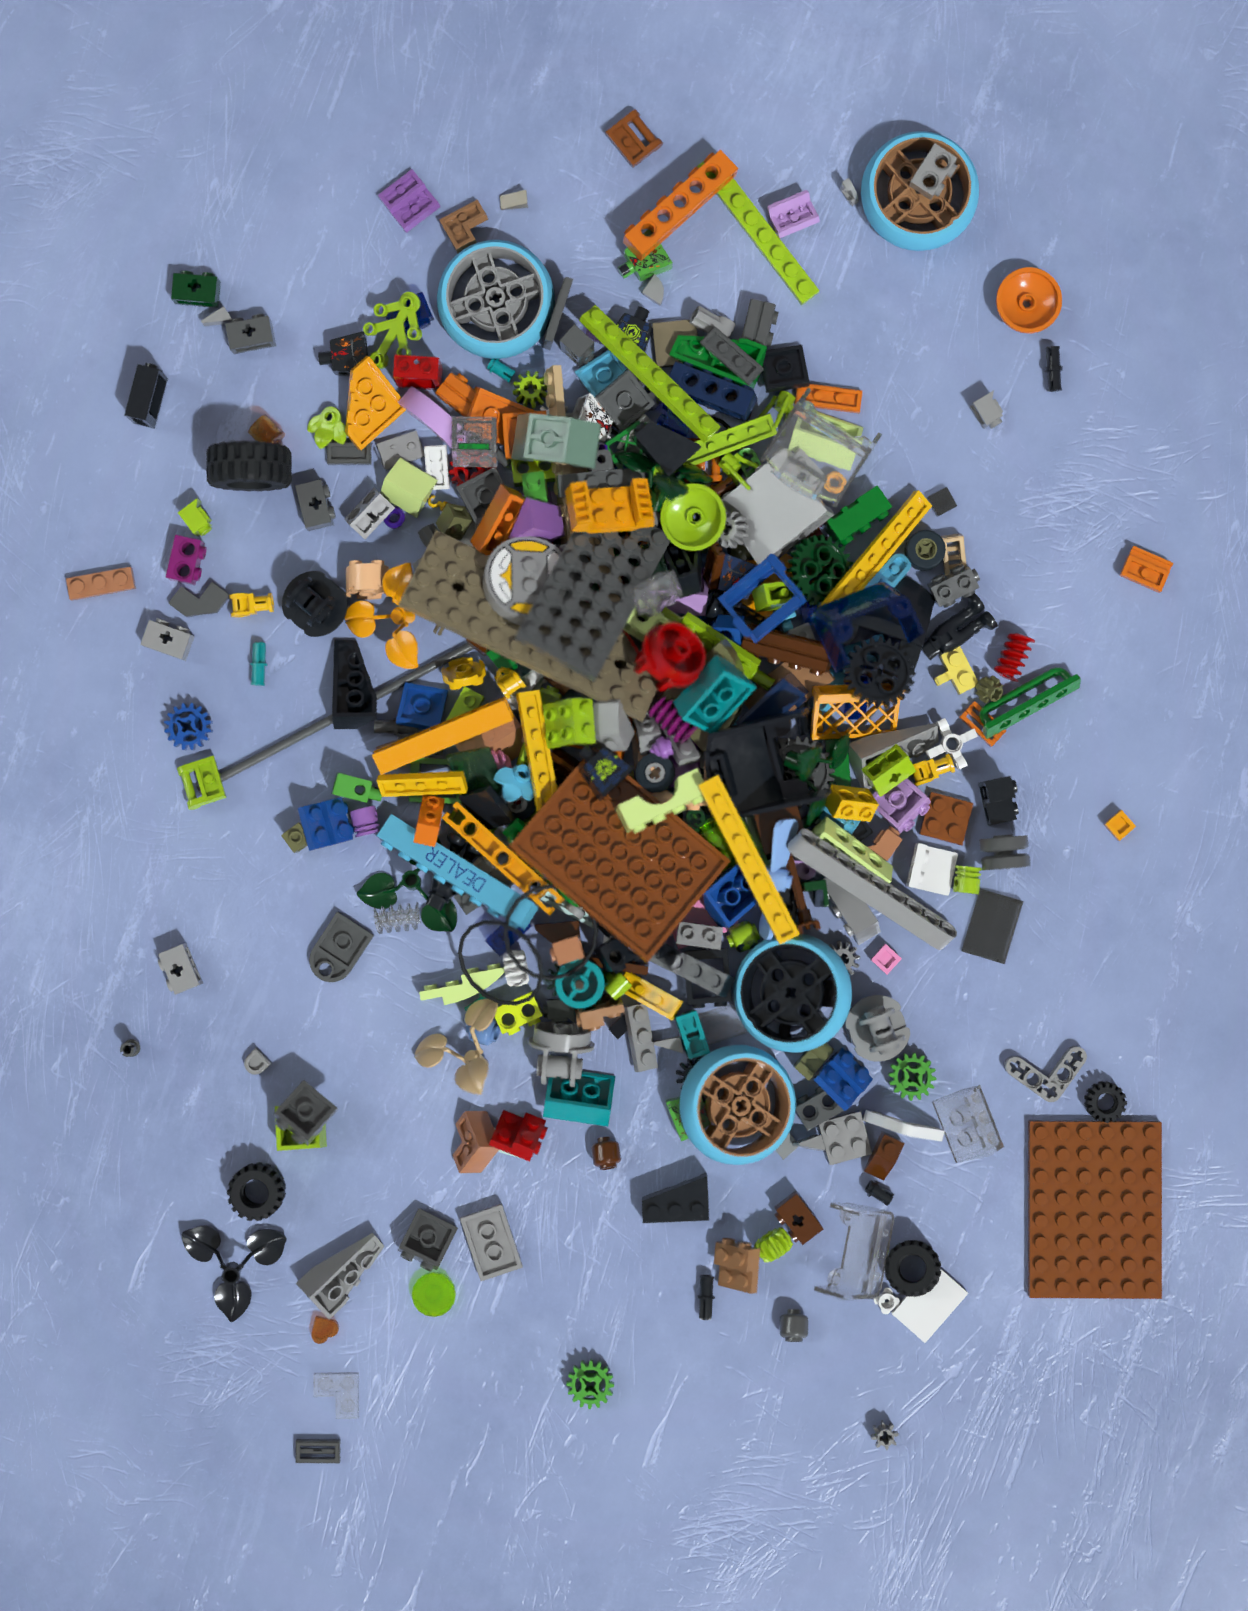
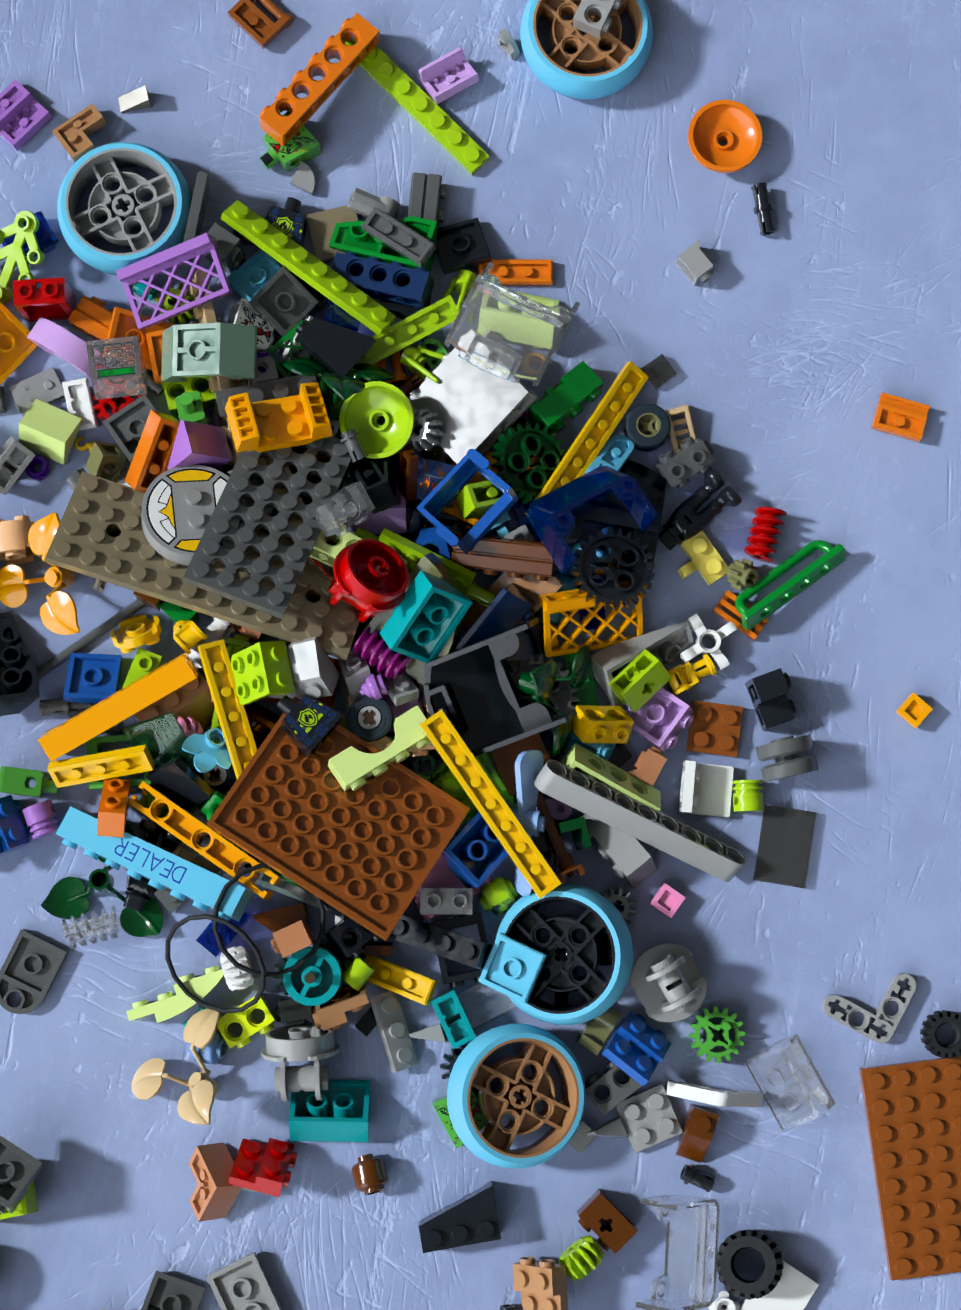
camera: 15 degrees left, 5 degrees down
none -> medium lavender fence [116,233,232,330]
none -> dark grey pin [340,428,368,463]
none -> medium azure tile [478,933,547,1004]

